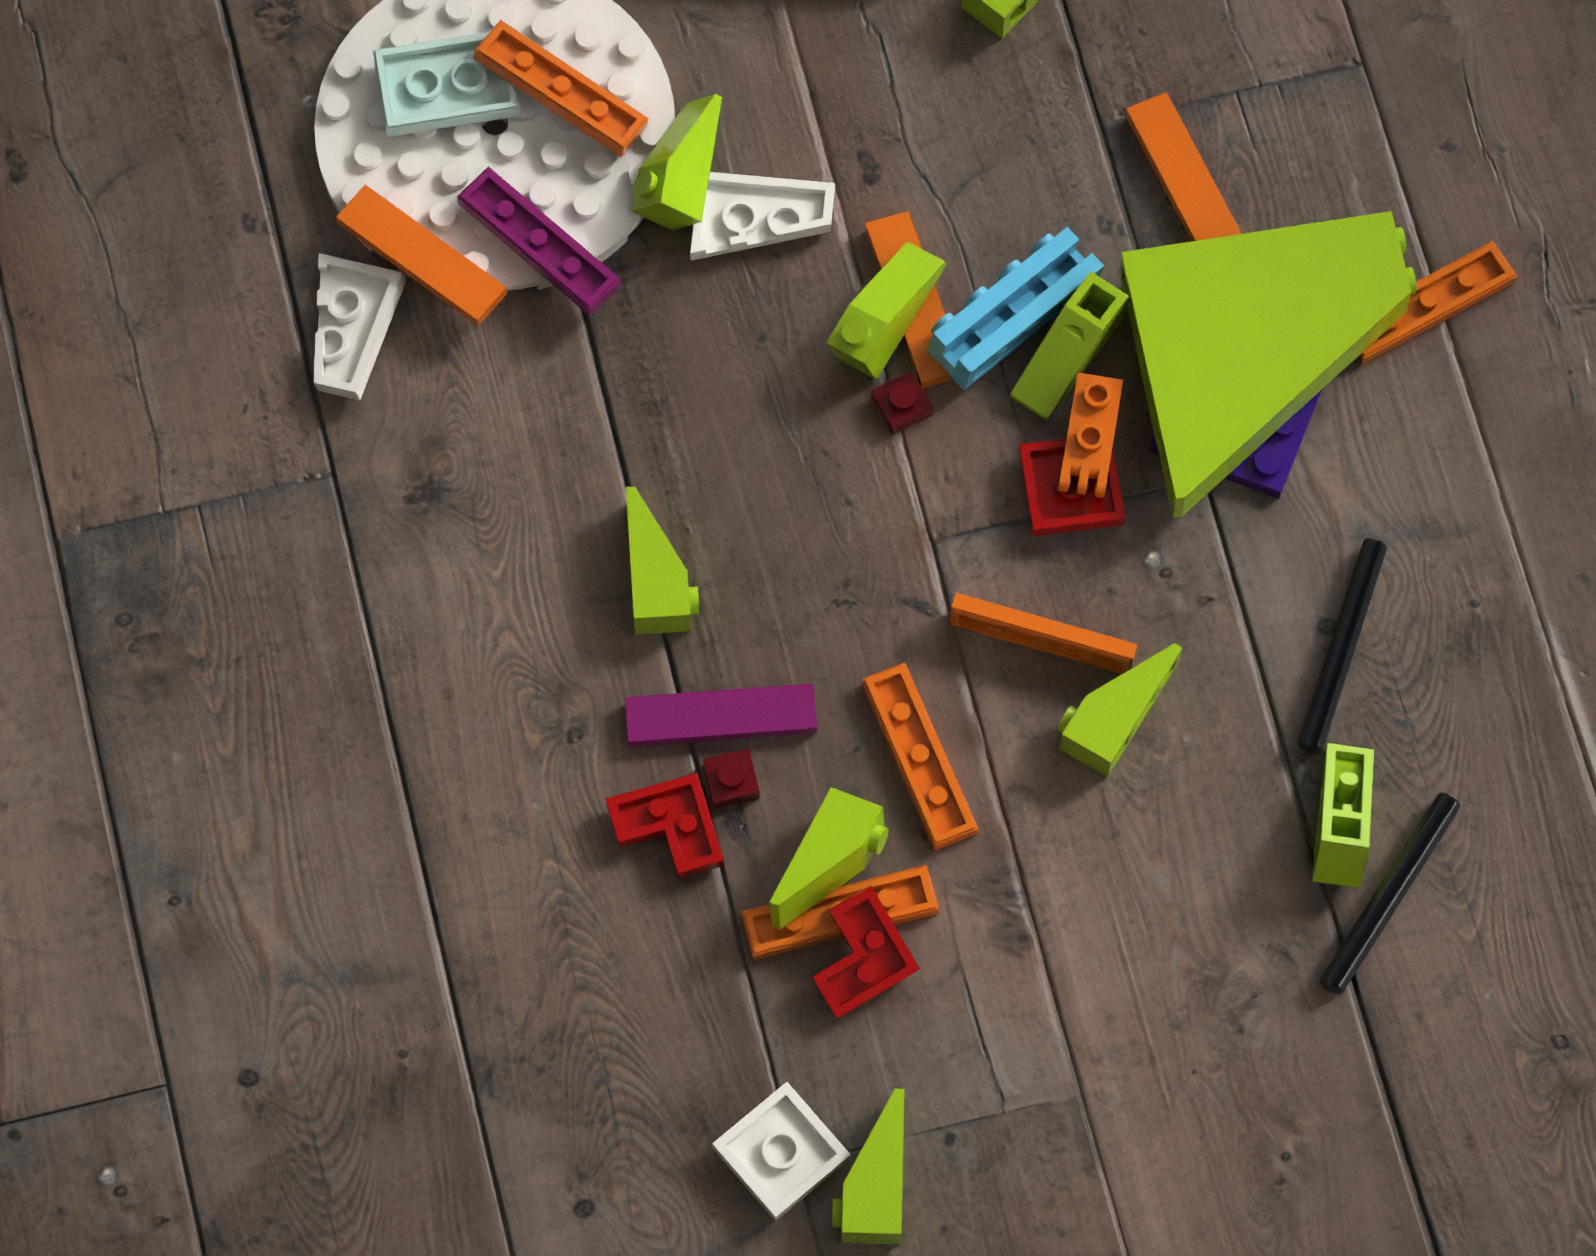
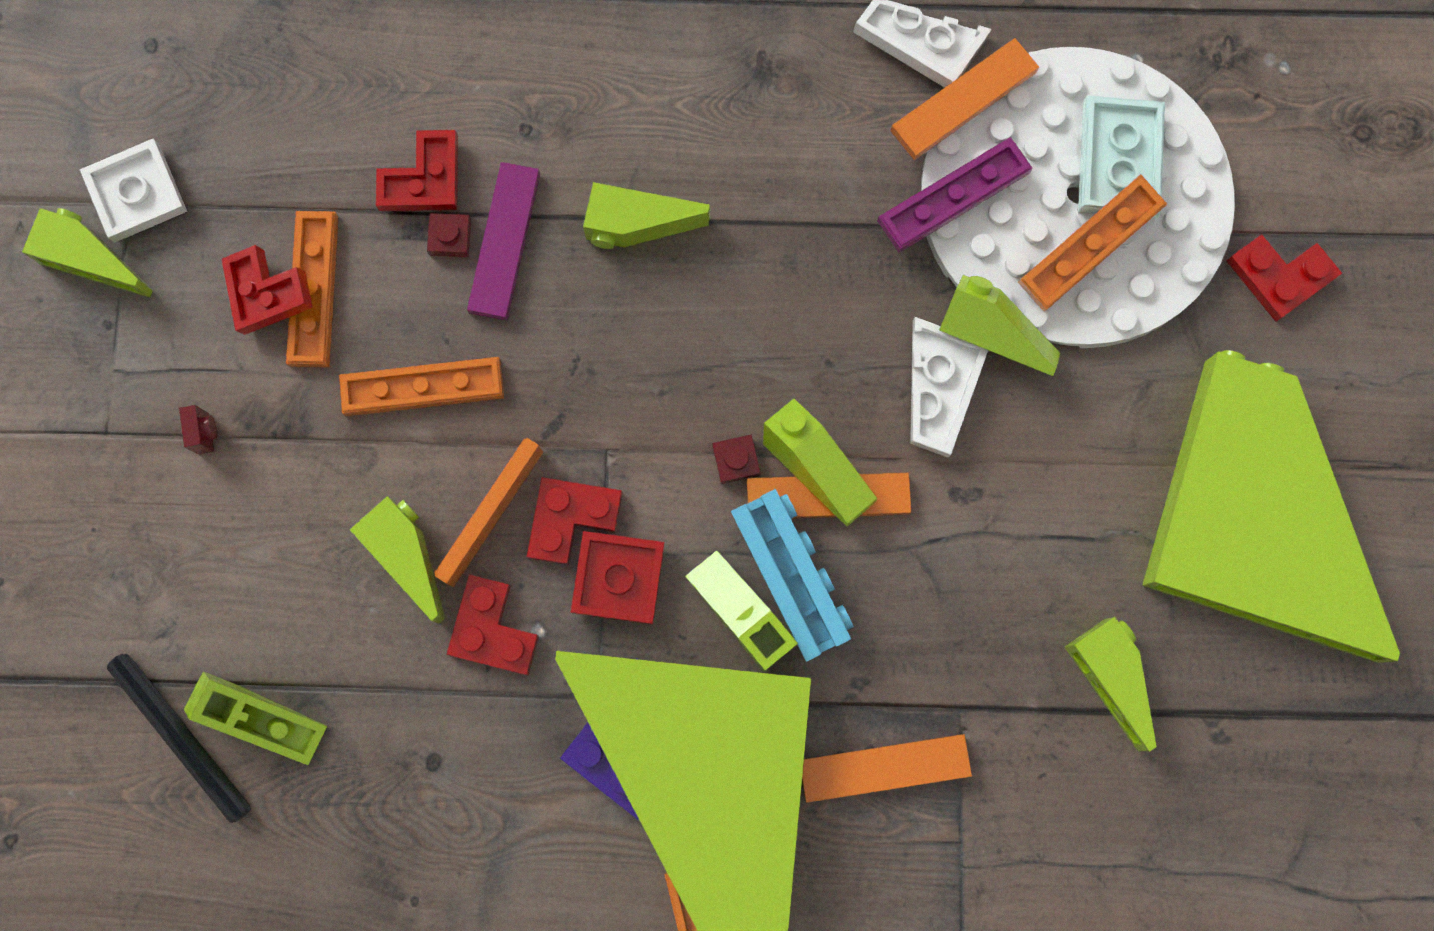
camera: 105 degrees right, 10 degrees up
lime slope [769,787,889,929] -> none
orange hinge [1058,372,1123,499] -> none
black axle [1298,538,1387,753] -> none
none -> dark red plate [179,405,217,455]
none -> red plate [446,575,539,675]
none -> red plate [527,477,622,565]

